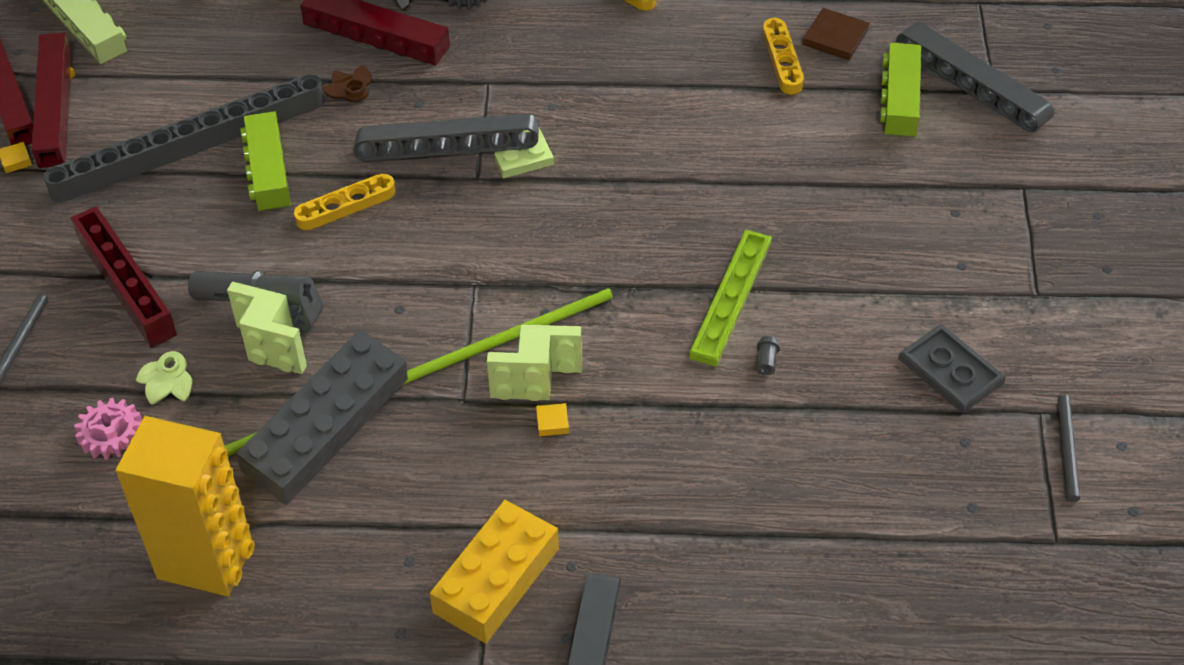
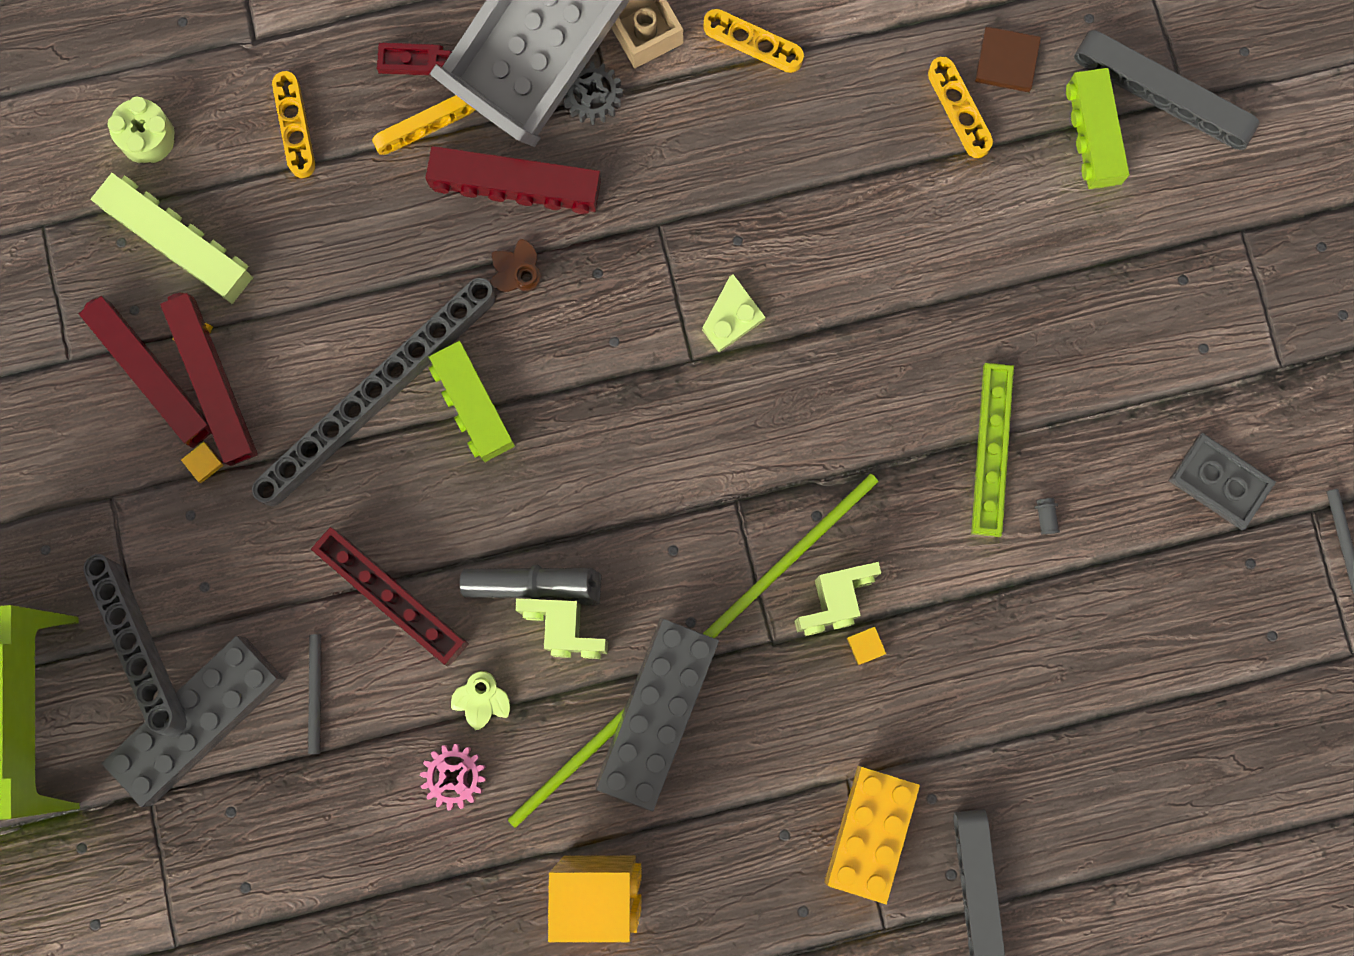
camera: 15 degrees left, 30 degrees up
yellow beam [294,174,396,230] -> none
dark grey beam [353,114,539,161] -> none

